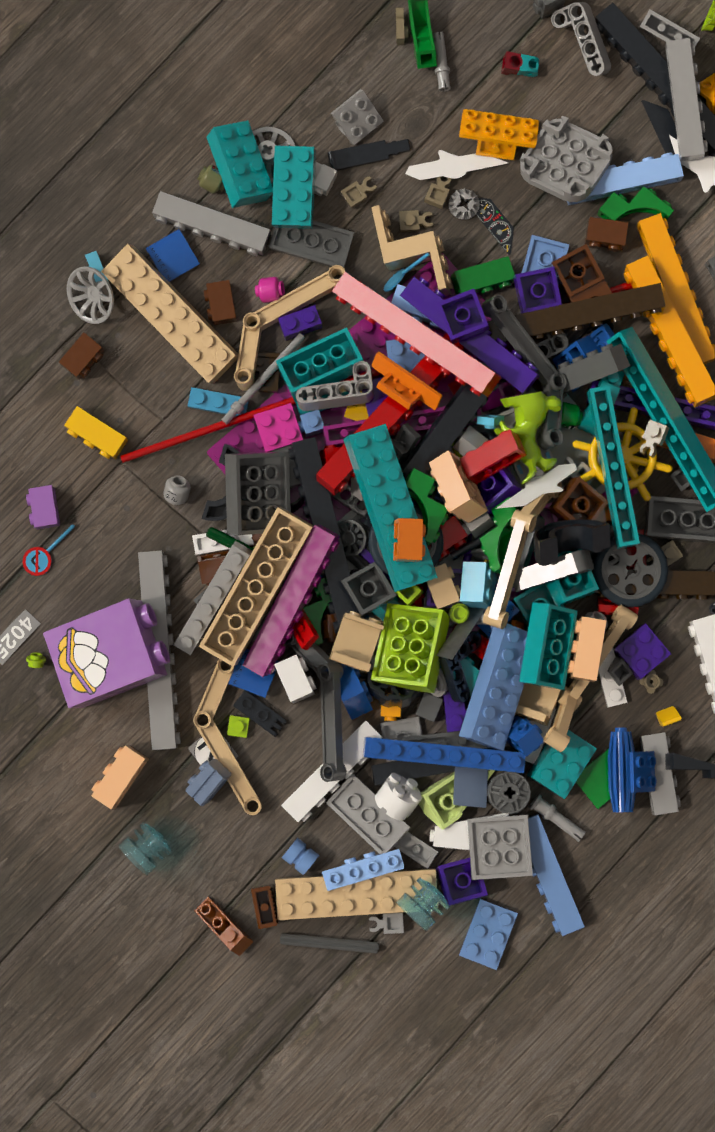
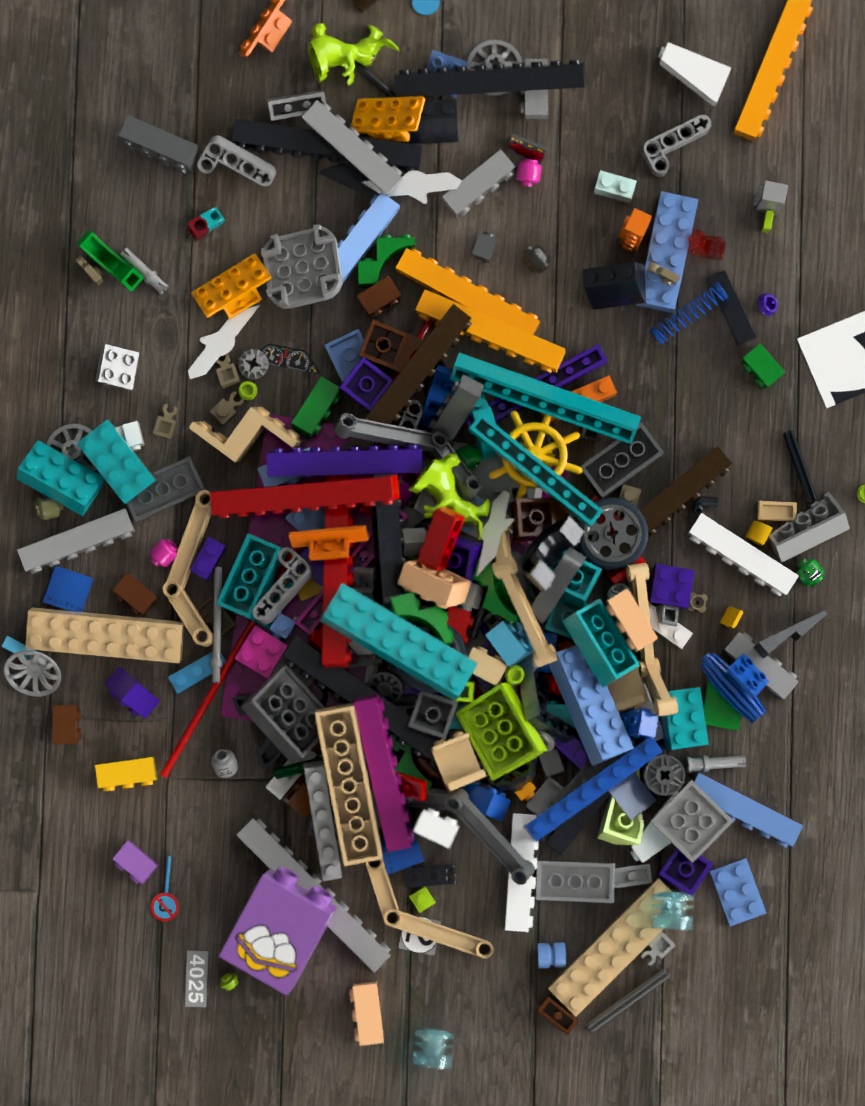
camera: 45 degrees left, 0 degrees up
sand blue brick [186,759,232,806] -> none
dark orange slope [195,897,253,956] -> none
light blue bracket [322,849,404,891] -> none
black piece [328,139,411,171] -> none
white brick [375,773,422,820] -> none
dark azure piece [383,253,430,292] -> none
orange piece [393,518,426,562] -> none
dark purple brick [437,289,490,344] -> none
medium azure plate [477,414,504,429] -> none
plate [640,420,669,458] -> none
none -> dark purple brick [104,666,160,718]
none -> lime plate [238,381,258,401]

